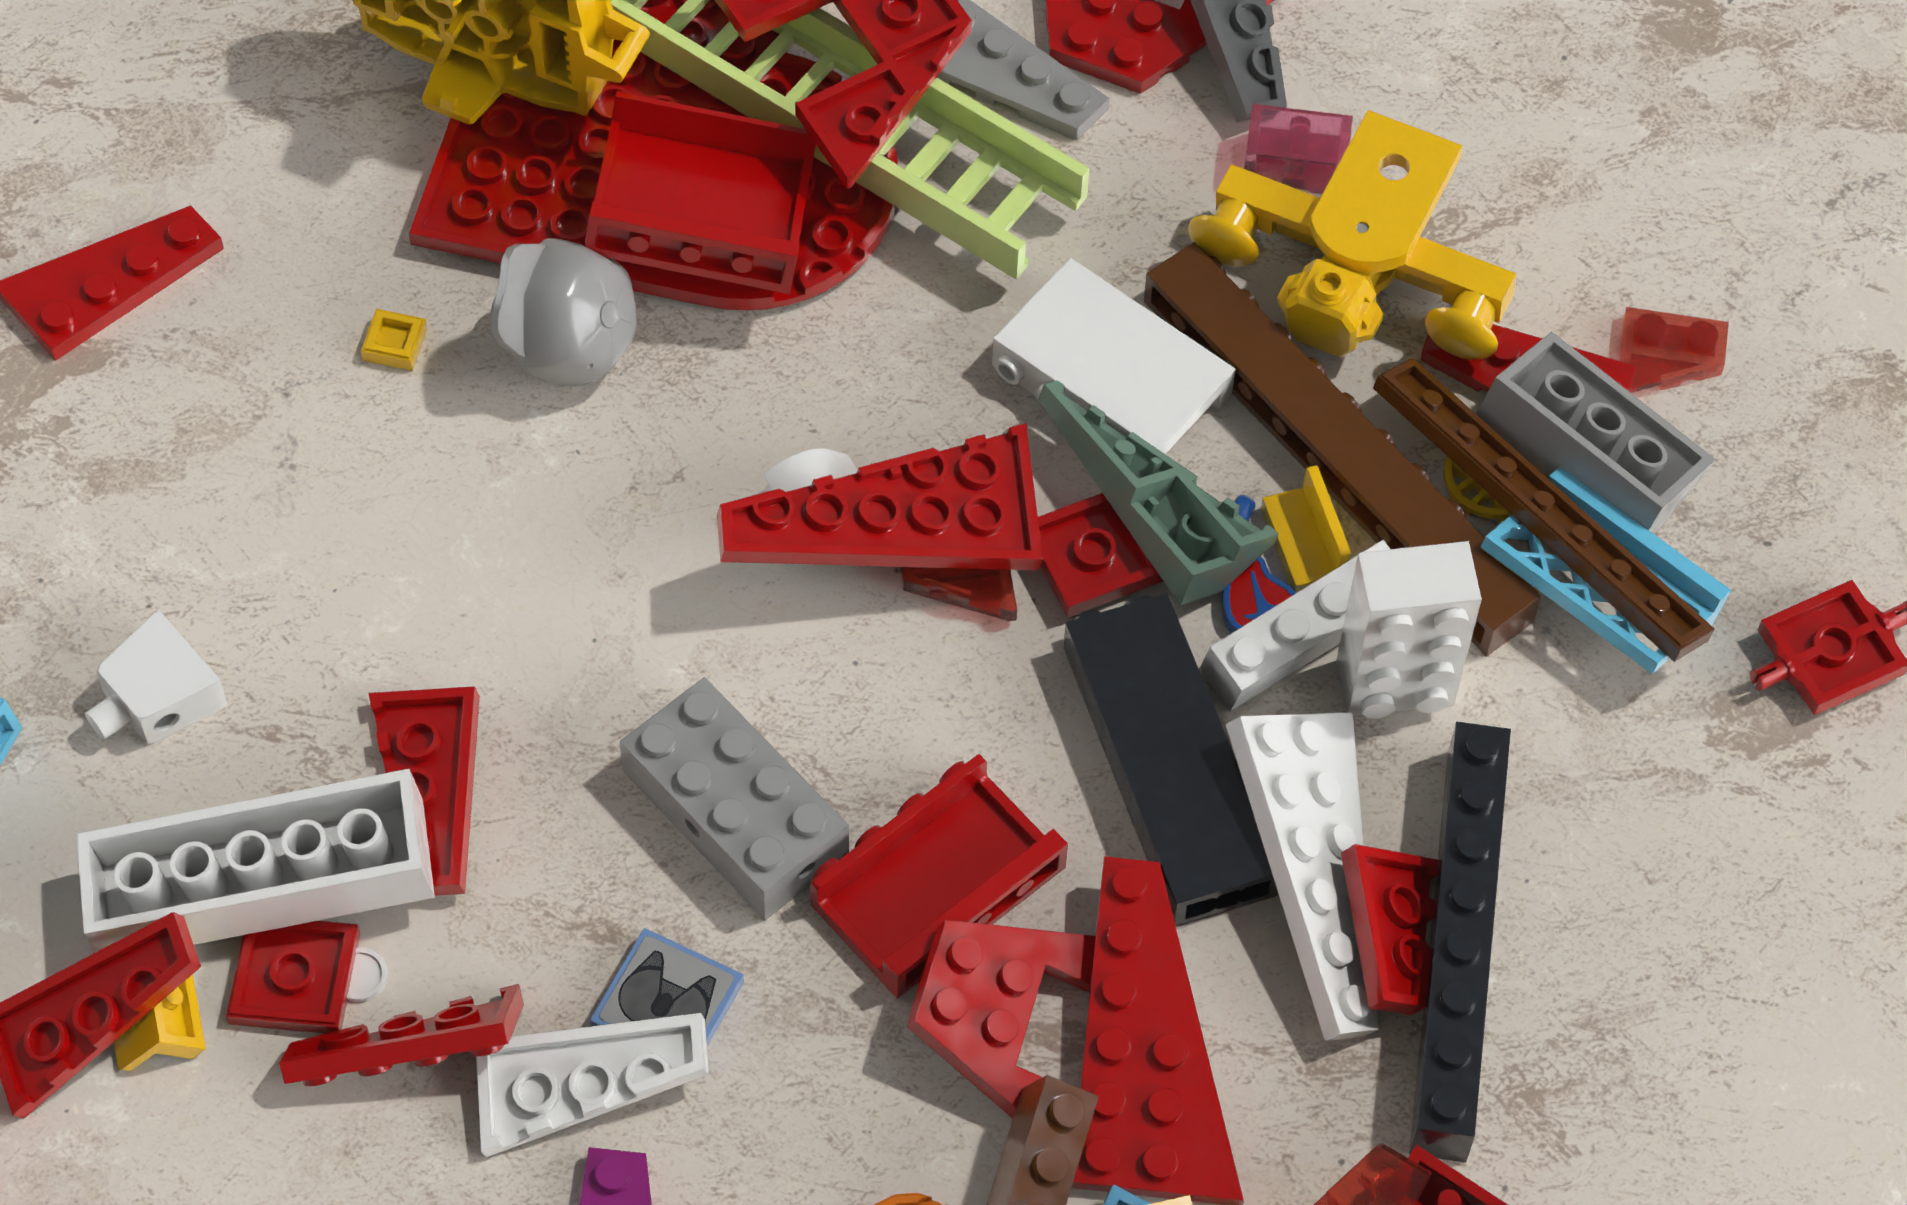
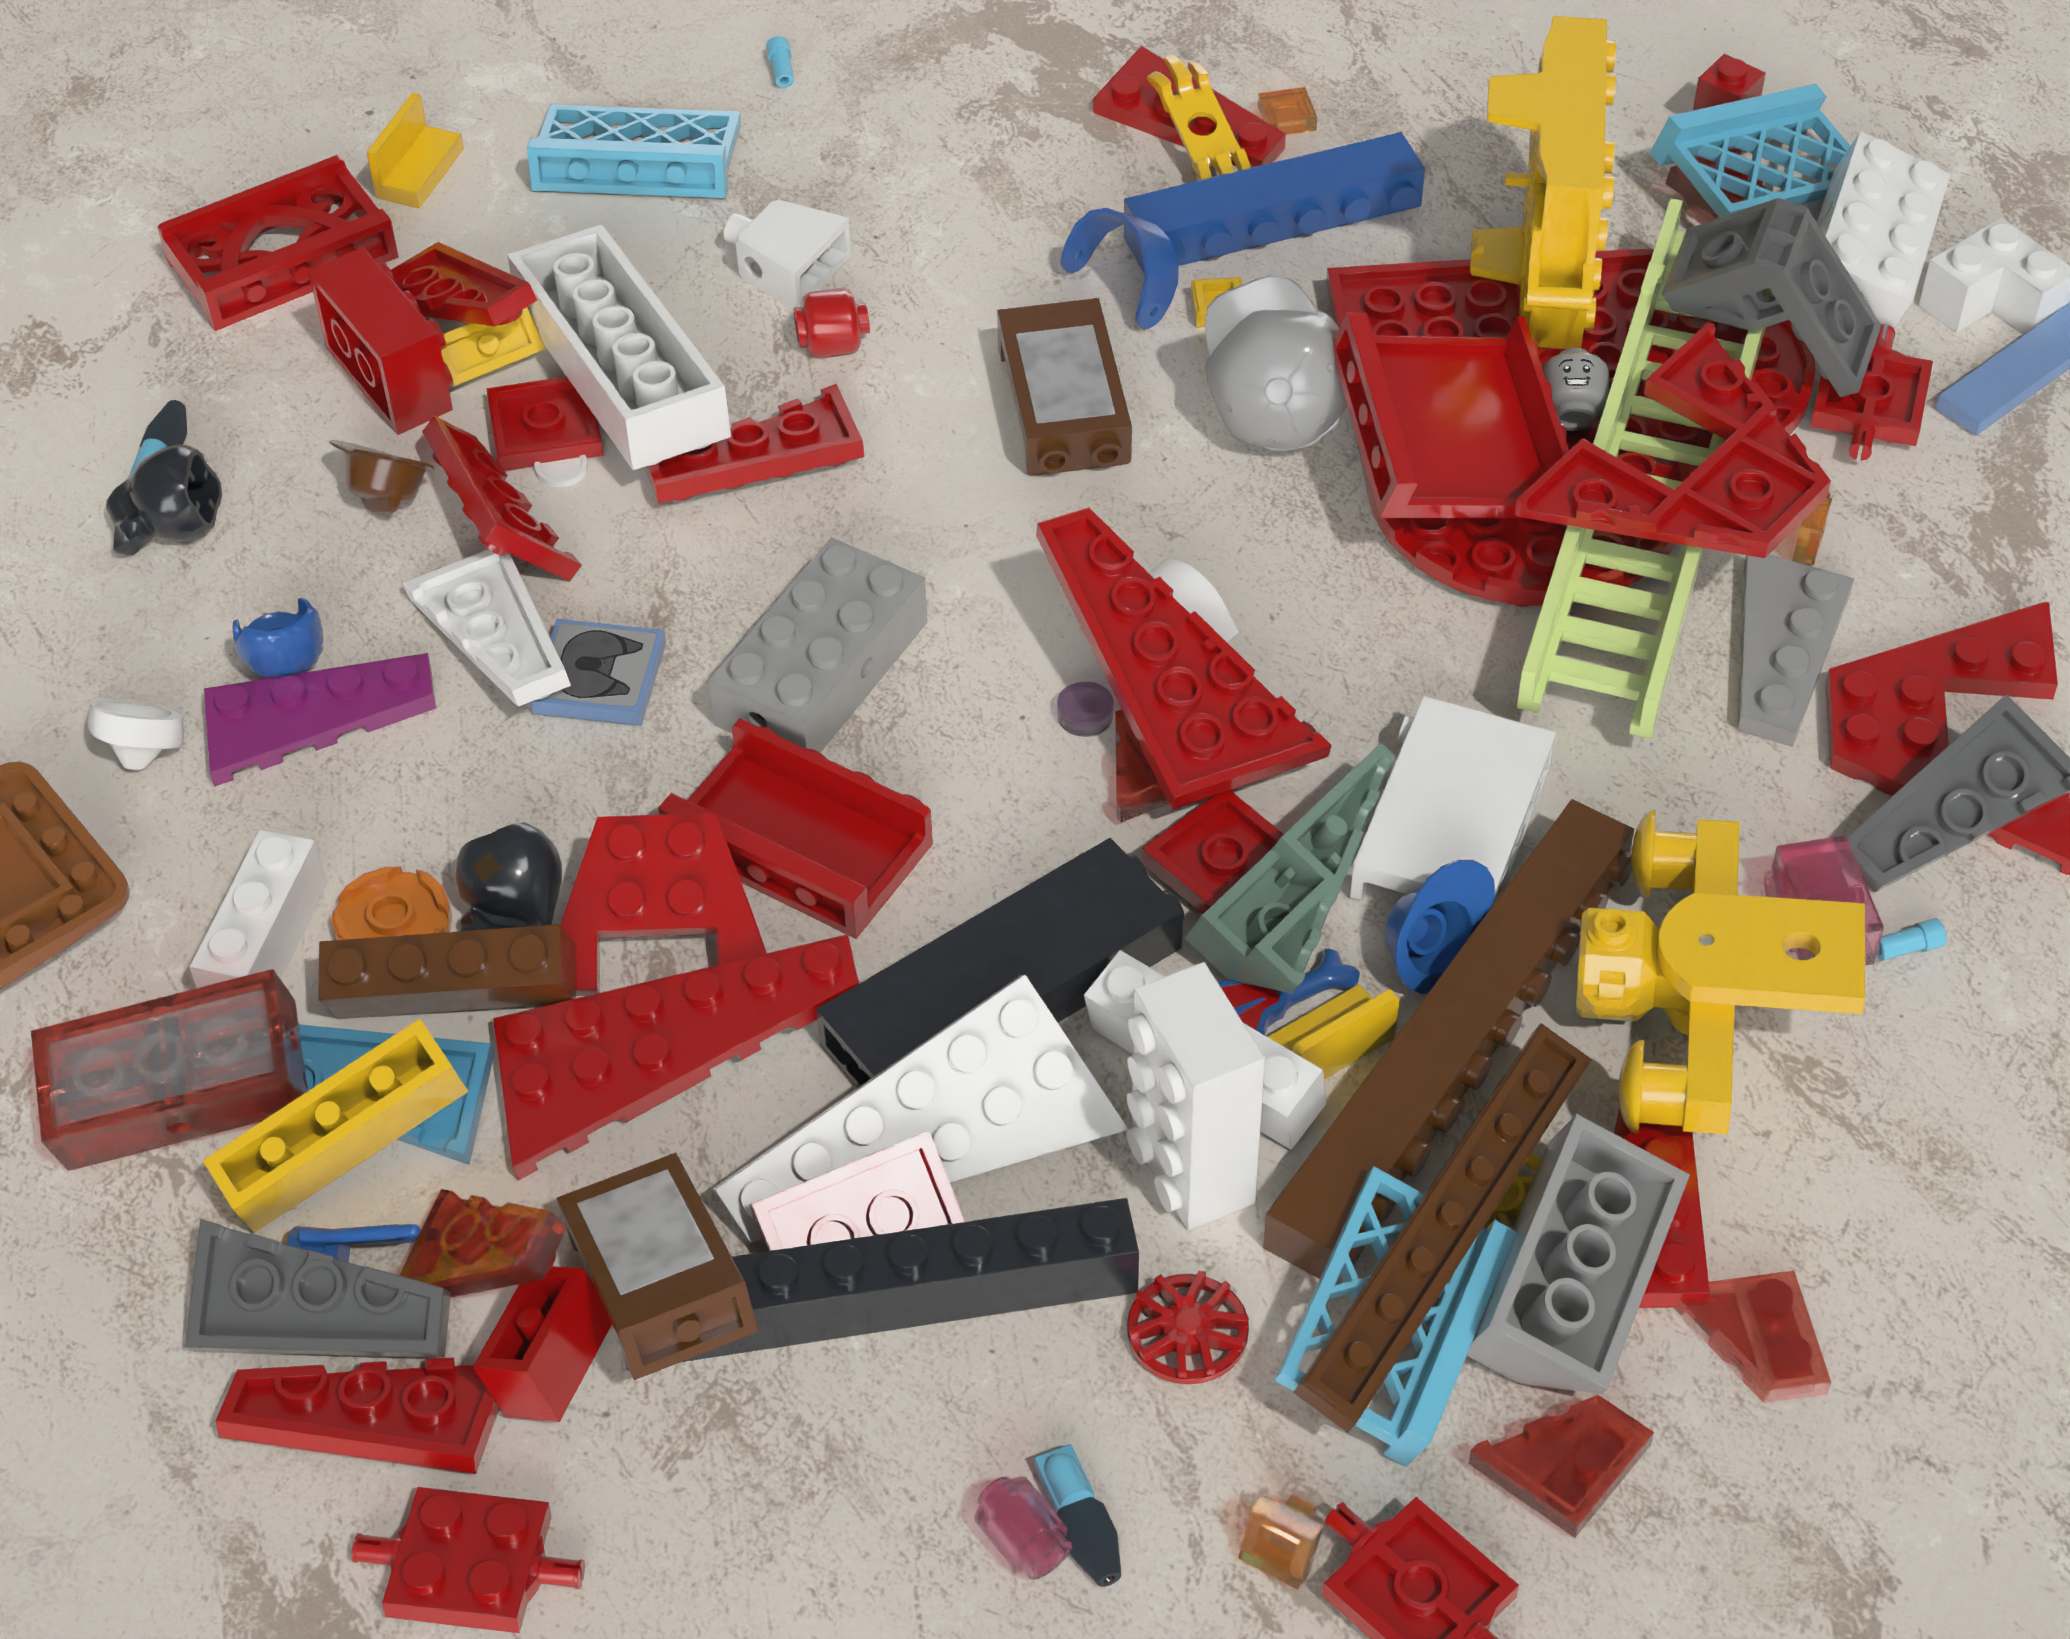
camera: 75 degrees right, 10 degrees down
none -> red brick [308,247,454,435]
none -> reddish brown piece [329,440,434,513]
none -> black piece [455,822,562,931]
none -> reddish brown panel [556,1153,759,1380]
none -> red head [793,288,870,359]
none -> clear pink brick [974,1476,1072,1580]
none -> reddish brown panel [997,298,1132,476]
none -> piece [1034,1444,1122,1587]
none -> clear purple tile [1057,681,1114,737]
none -> blue piece [1061,208,1179,329]
none -> blue brick [1123,132,1425,275]
none -> red wheel [1127,1271,1249,1384]
none -> yellow piece [1147,54,1251,180]
none -> clear orange tile [1238,1494,1324,1590]
none -> clear orange tile [1258,87,1317,135]
none -> blue piece [1384,860,1495,994]
none -> clear red wing [1468,1395,1654,1538]
none -> light grey head [1542,348,1610,431]
none -> medium azure piece [1874,918,1947,961]

